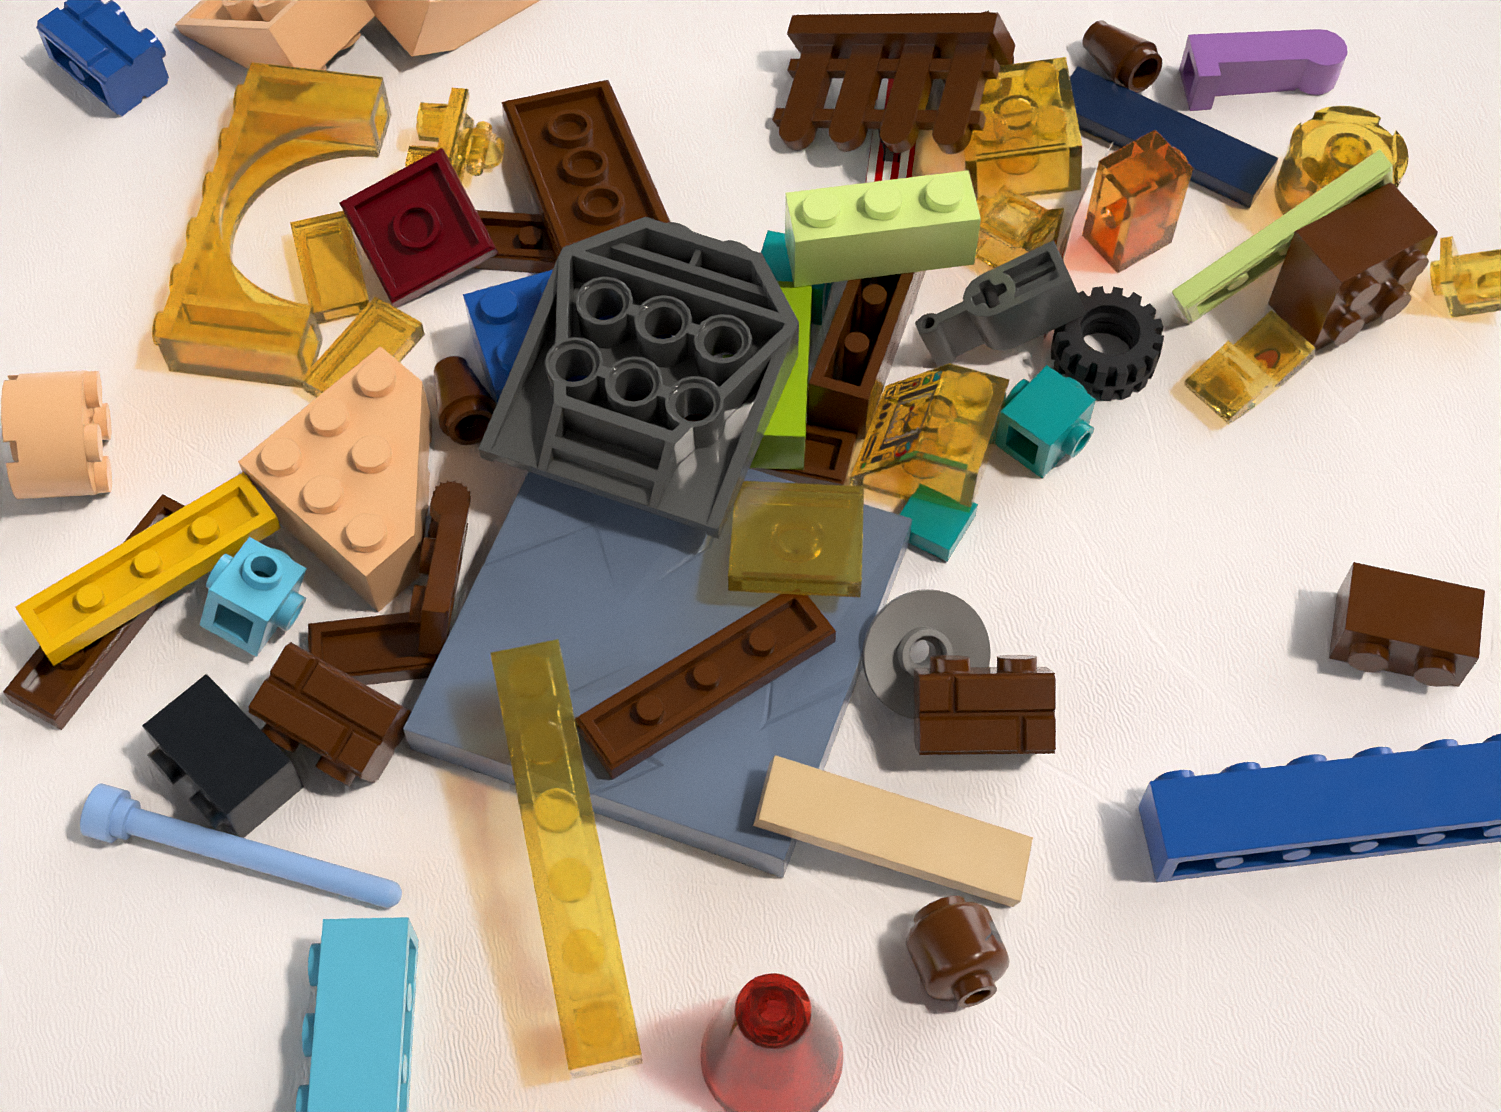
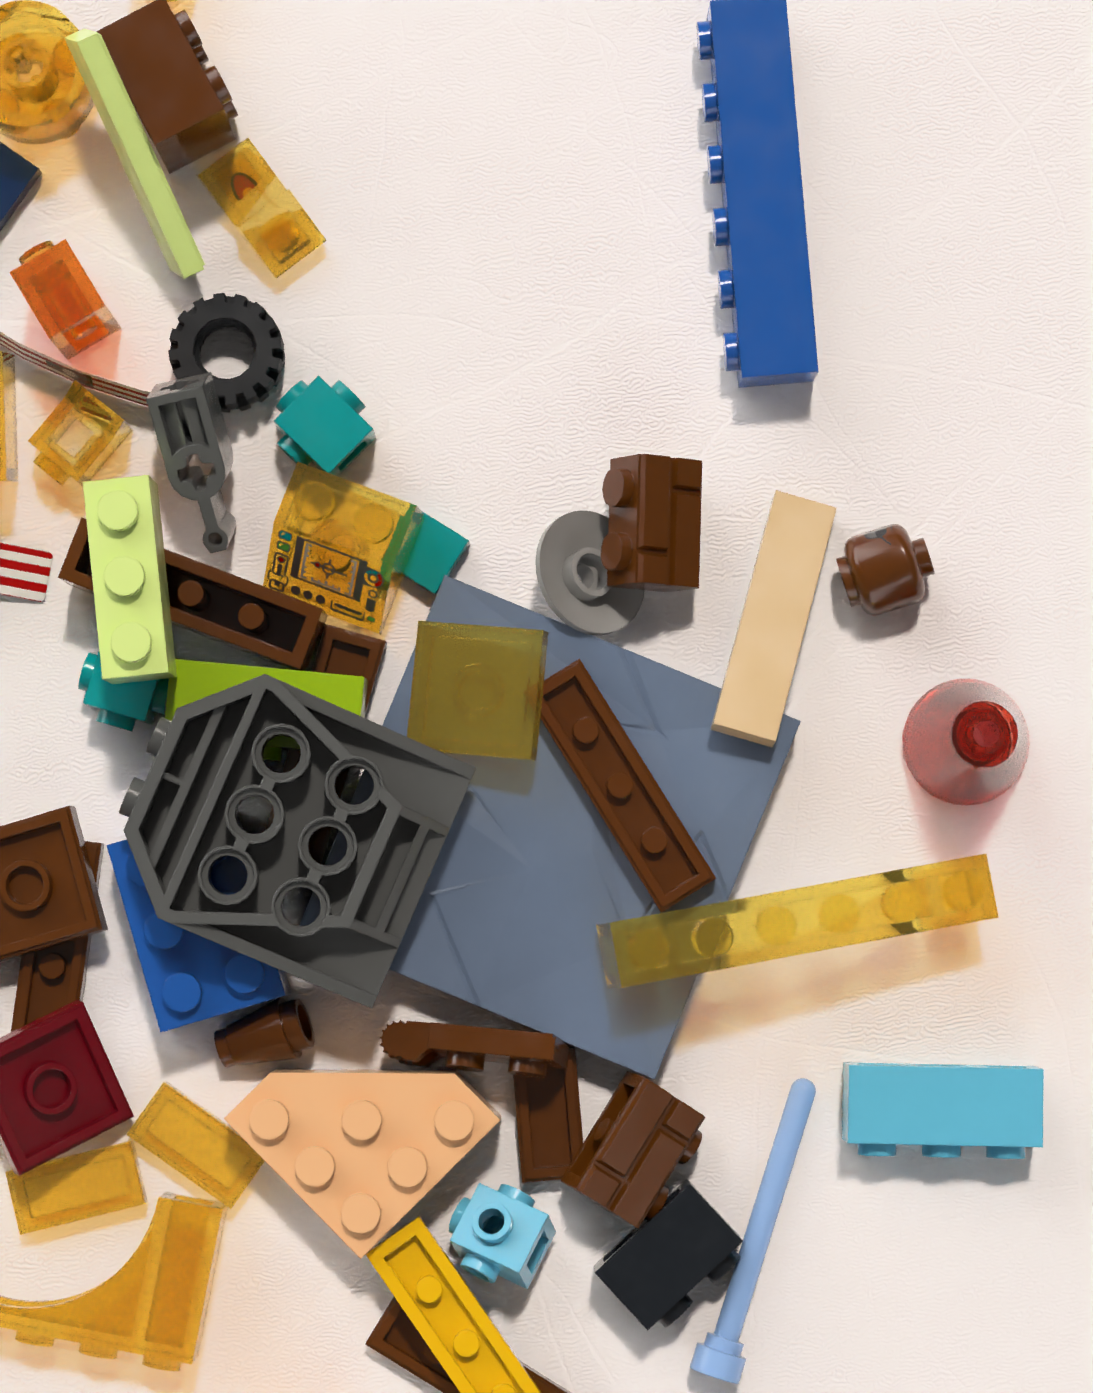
camera: 90 degrees left, 25 degrees up
reddish brown brick [1329,562,1485,687] -> none

